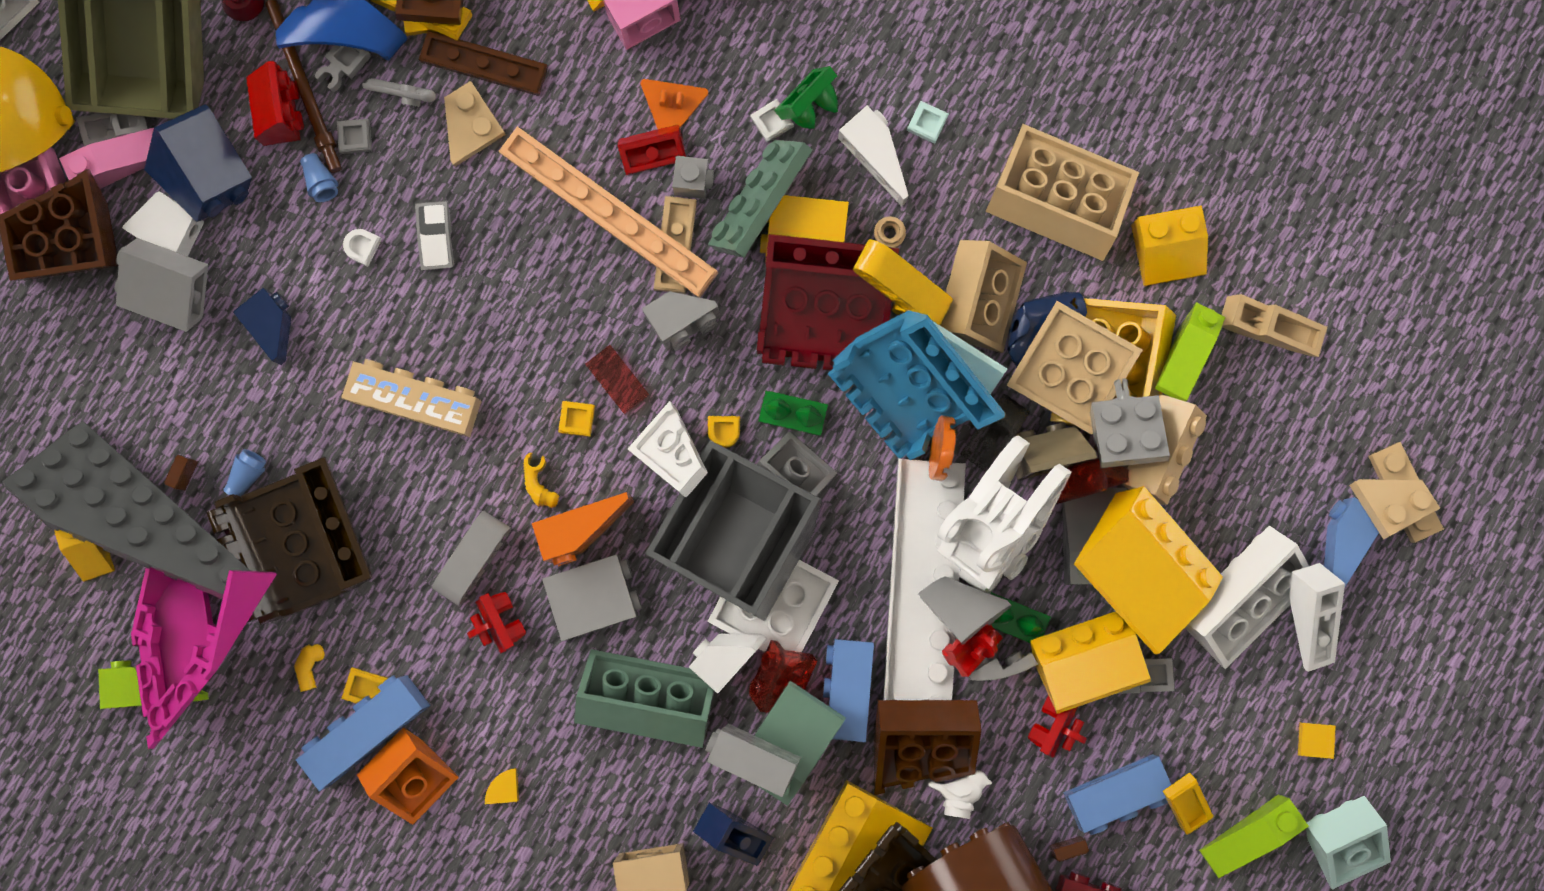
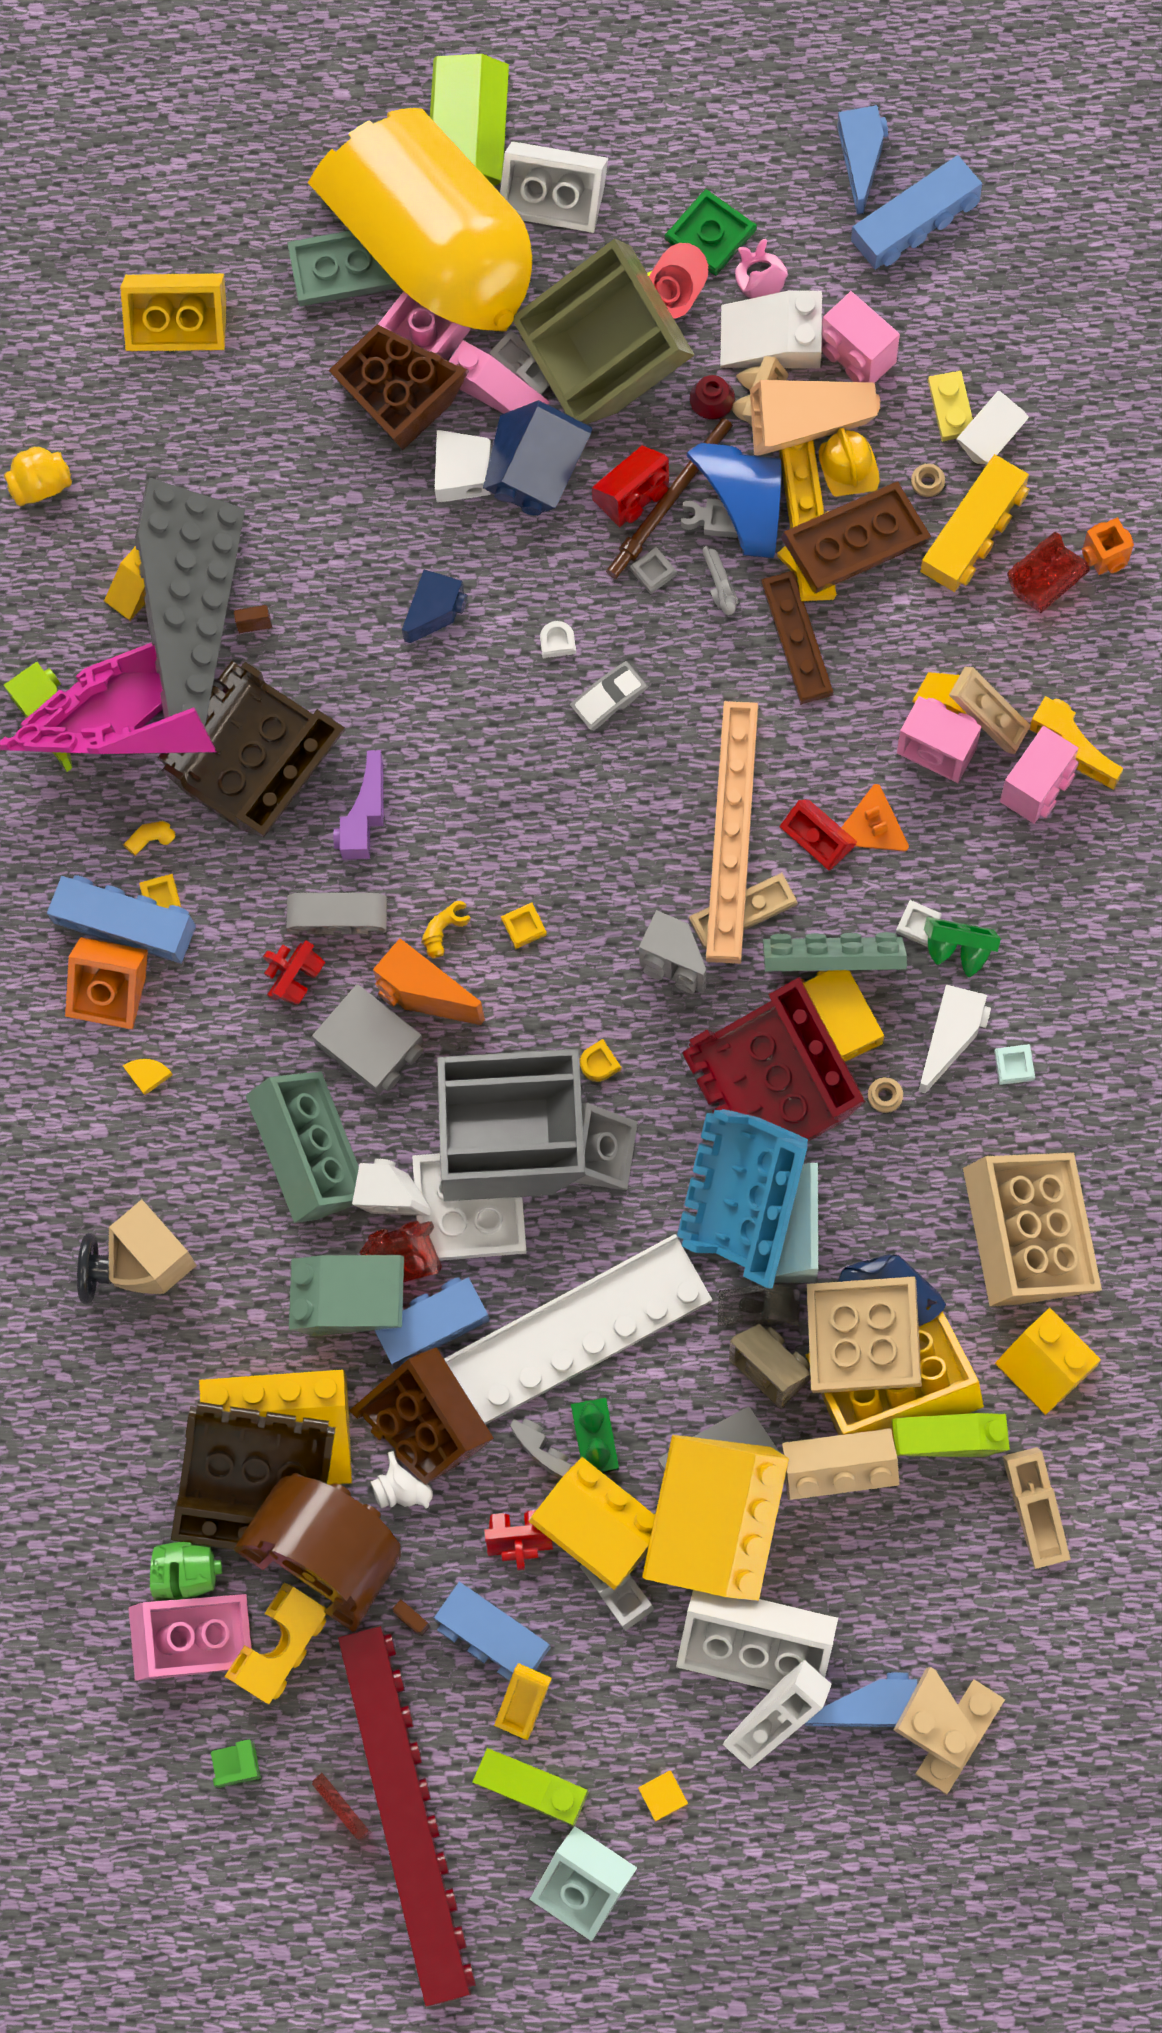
camera: 60 degrees right, 10 degrees down
light grey brick [114,238,208,332] -> none
medium blue cone [223,449,266,496] -> none
medium blue cone [300,153,338,202] -> none
tan brick [341,359,481,437] -> none
tan wing [444,81,506,167] -> none
clear red tile [585,345,649,415] -> none
white wing [628,401,708,497] -> none
light grey brick [672,156,714,199] -> none
dark blue slope [693,802,774,866] -> none
light grey brick [705,724,801,797] -> none
green tile [758,390,828,436] -> none
yellow beam [853,239,953,325] -> none
light grey slope [918,576,1012,645] -> none
orange tile [929,415,956,481] -> none
white piece [937,435,1072,594] -> none
tan slope [940,240,1027,353] -> none
red hips [942,624,1003,677] -> none
clear red bracket [1056,459,1129,504] -> none
light grey plate [1090,379,1170,468] -> none
none -> medium lavender slope [333,750,384,860]

